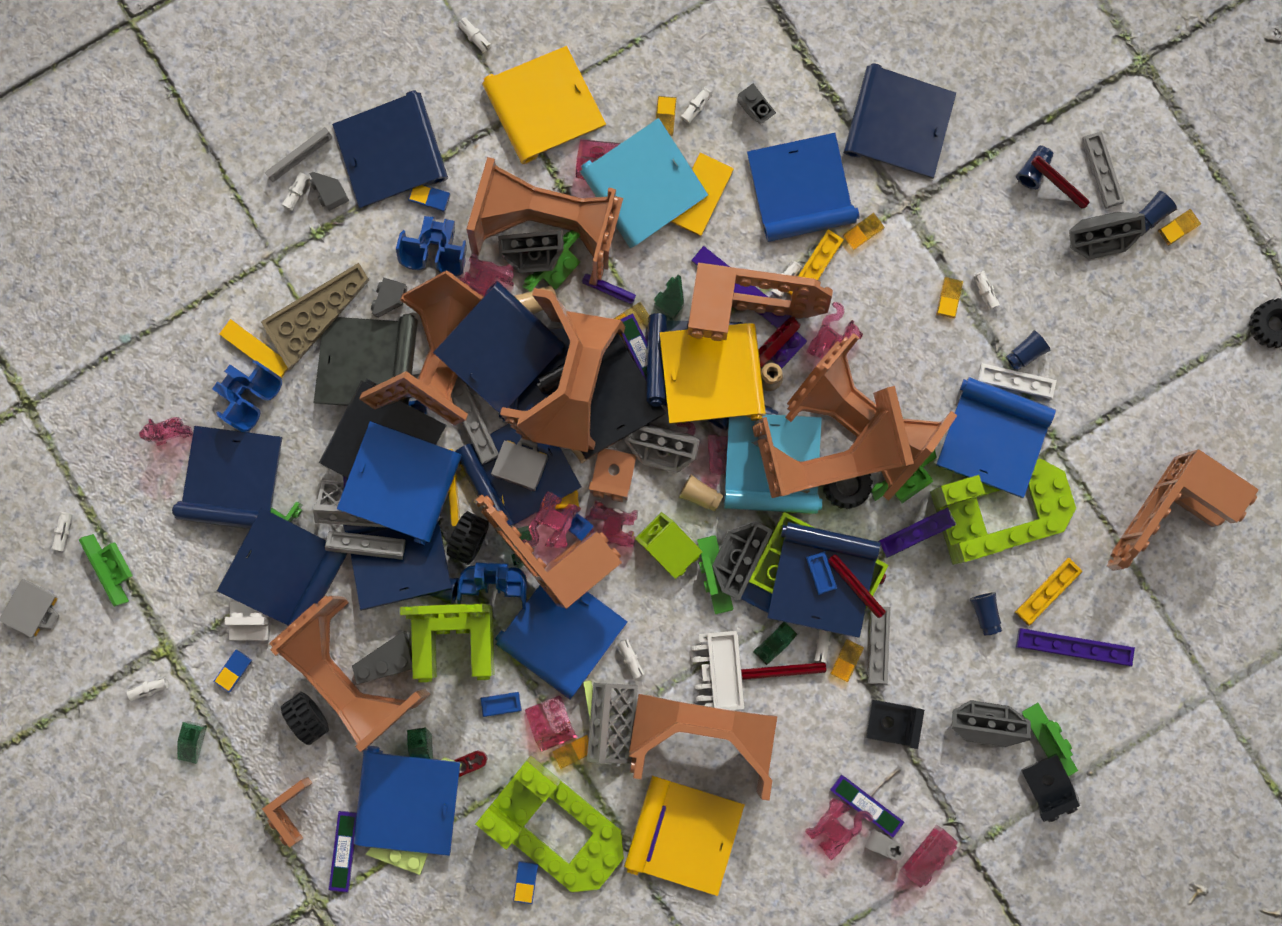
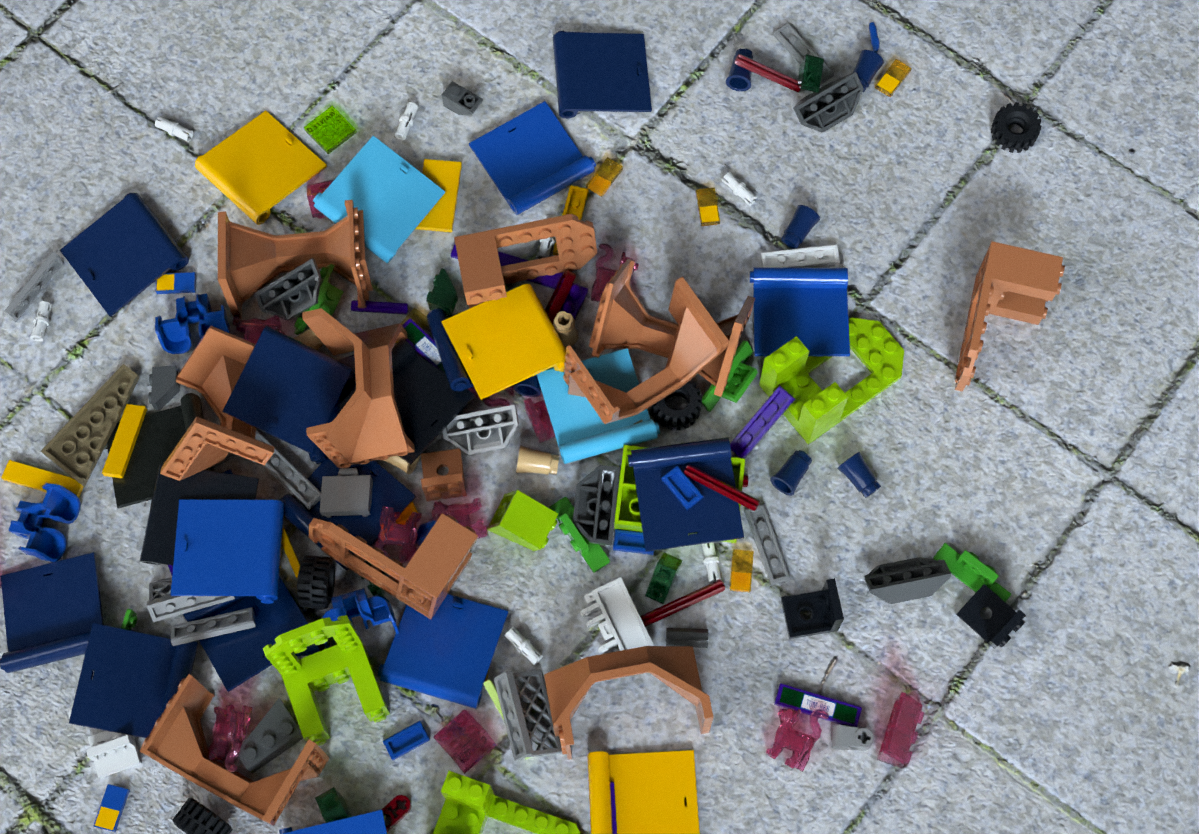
camera: 20 degrees left, 15 degrees down
dark grey slope [309,172,349,211] -> none
clear yellow tile [552,734,589,769] -> none
tile [656,96,677,136] -> none
yellow tile [1015,558,1083,626] -> none
dark purple tile [1016,628,1135,667] -> none
none -> yellow tile [102,404,147,478]
none -> clear pink animal [208,705,252,772]
none -> clear neon green tile [303,105,357,154]
none -> dark grey axle [666,628,708,648]
none -> dark blue plant [770,450,812,496]
none -> clear green slope [798,54,824,93]
none -> blue piece [869,22,880,53]

